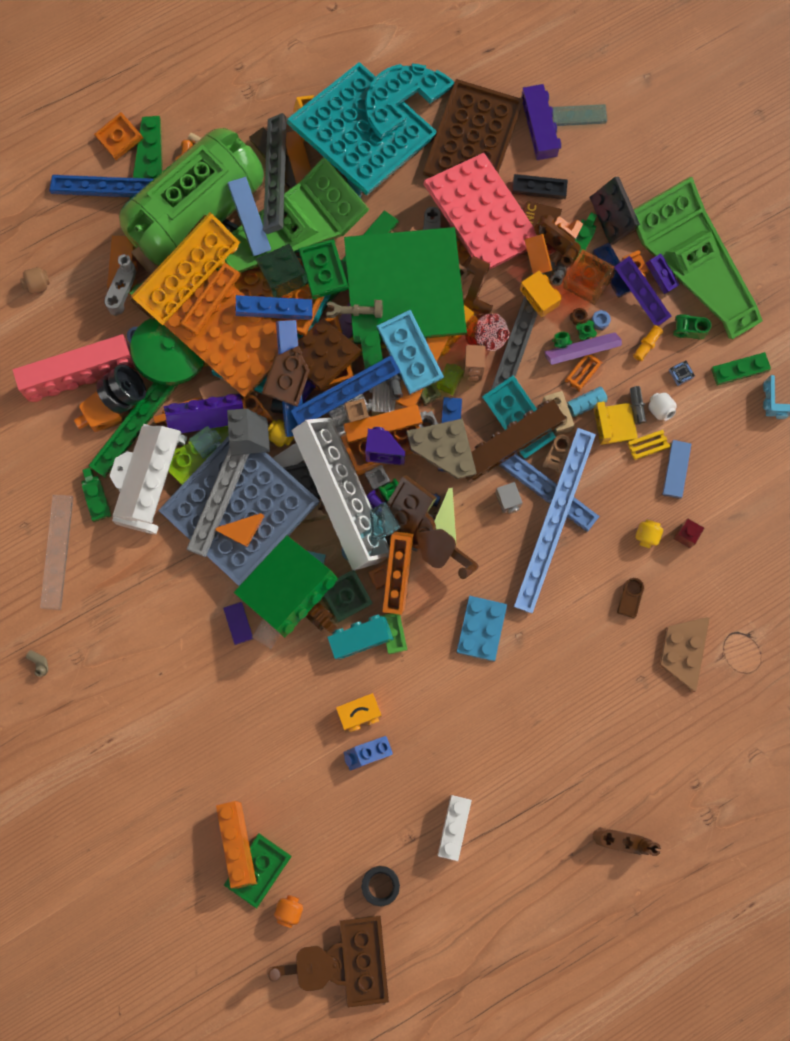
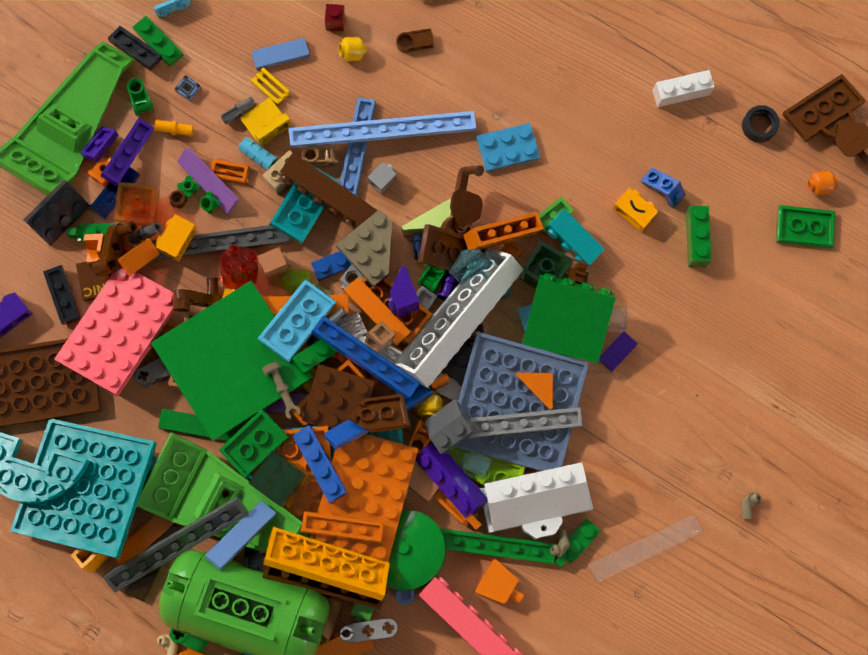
camera: 120 degrees left, 0 degrees up
black wheel [96,364,146,414] -> none
orange brick [216,801,257,889] -> none
medium blue tile [591,310,611,330] -> none
white head [648,393,677,421] -> none
none -> black plate [108,26,163,71]
none -> orange tile [430,374,450,391]
none -> dark tan arm [550,529,570,557]
none -> green brick [686,206,711,267]

